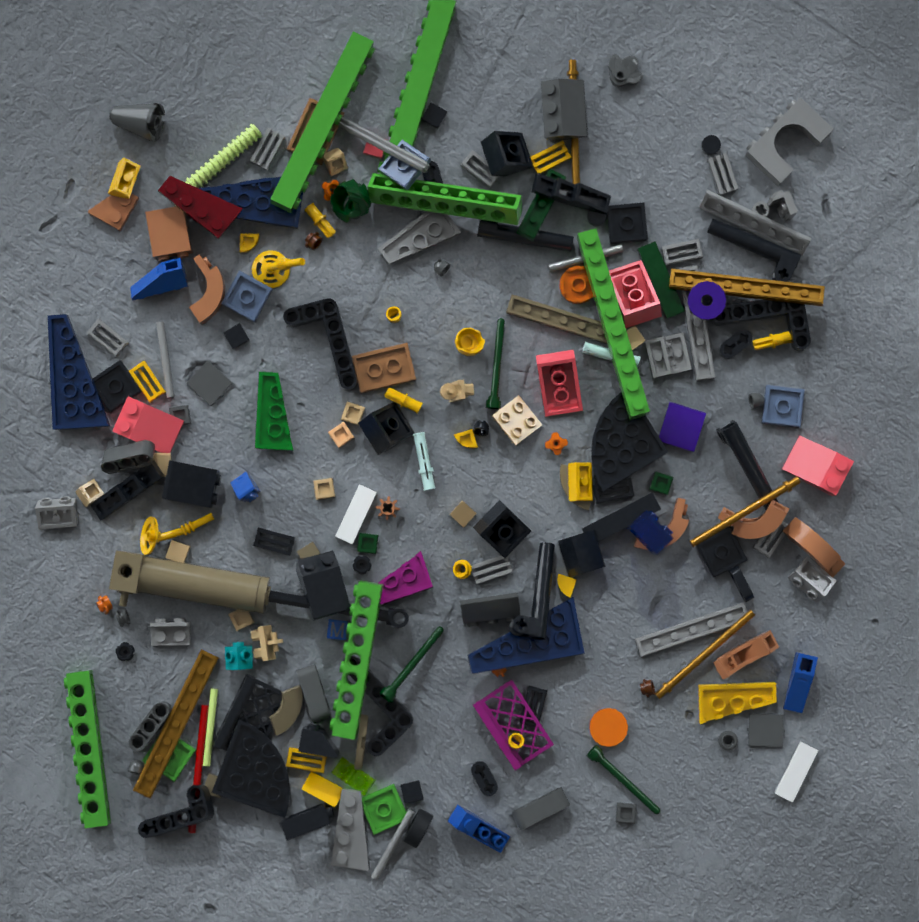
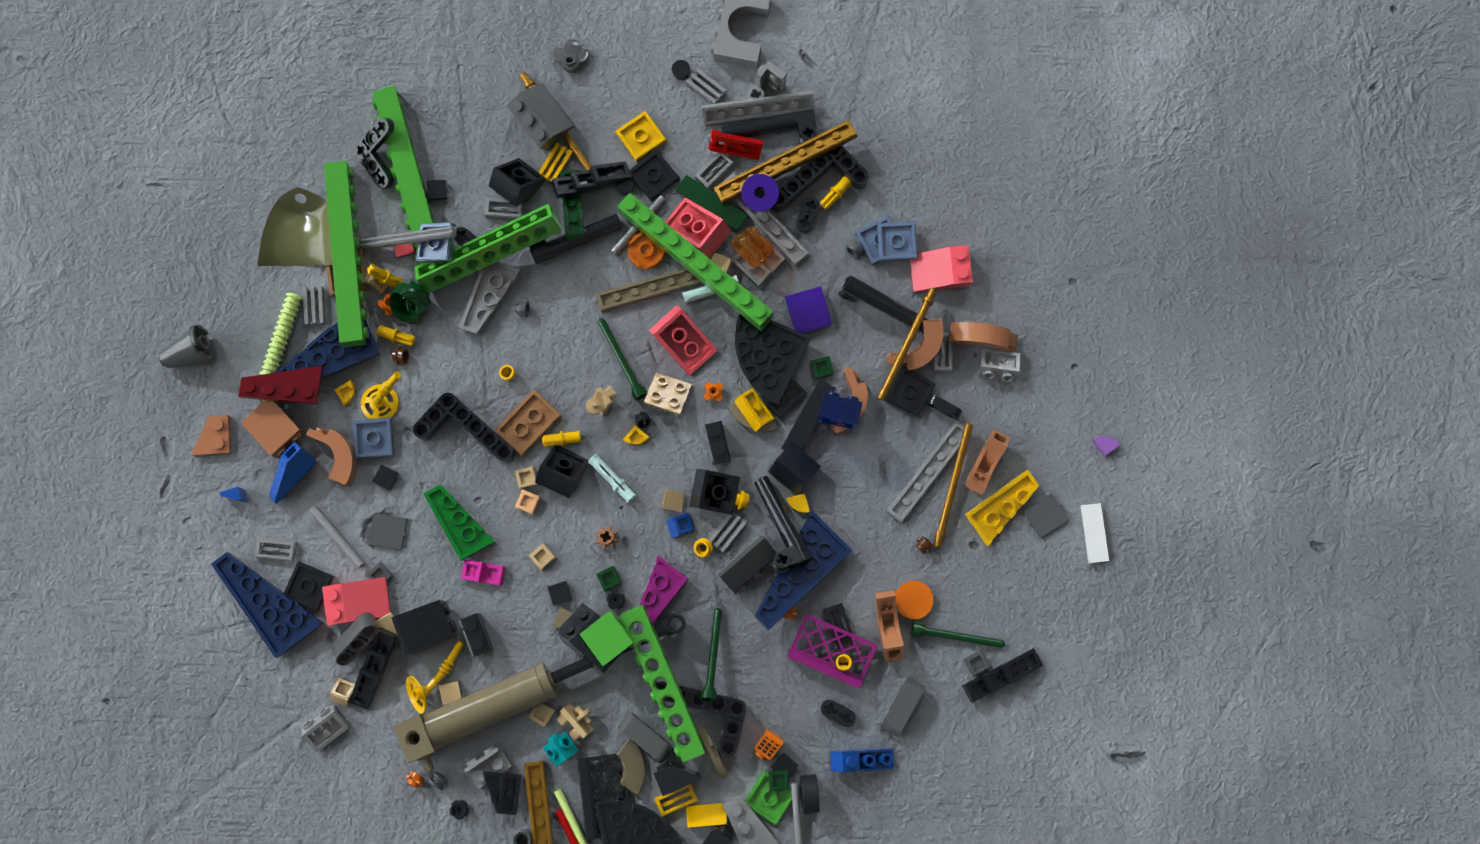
camera: 30 degrees left, 5 degrees down
yellow slope [108,158,141,199] -> none
yellow tile [129,360,166,403] -> none
blue slope [230,472,261,503] -> none
black tile [253,528,295,556] -> none
blue tile [327,619,348,640] -> none
clear neon green slope [331,757,376,796] -> none
white tile [335,484,377,544] -> none
yellow hair [455,328,485,356] -> none
dark grey plate [718,731,738,750] -> none
blue slope [783,652,818,713] -> none
none -> blue slope [219,487,247,503]
none -> olive piece [257,187,333,266]
none -> black beam [354,118,395,189]
none -> yellow axle [367,264,403,289]
none -> black brick [459,613,494,657]
none -> dark pink slope [461,560,506,586]
none -> black wing [482,771,522,815]
none -> black tile [547,581,572,605]
none -> bright green tile [580,610,635,666]
none -> yellow tile [615,110,667,162]
none -> blue slope [666,513,694,538]
none -> black brick [703,421,731,465]
none -> red plate [708,130,763,160]
none -> clear orange brick [732,226,774,268]
none -> yellow plate [735,490,749,510]
none -> orange slope [754,728,784,761]
none -> dark green tile [768,770,789,791]
none -> nougat arch [875,590,905,662]
none -> sand blue tile [877,222,918,262]
none -> black slope [962,648,1043,703]
none -> medium lavender tile [1093,437,1120,456]

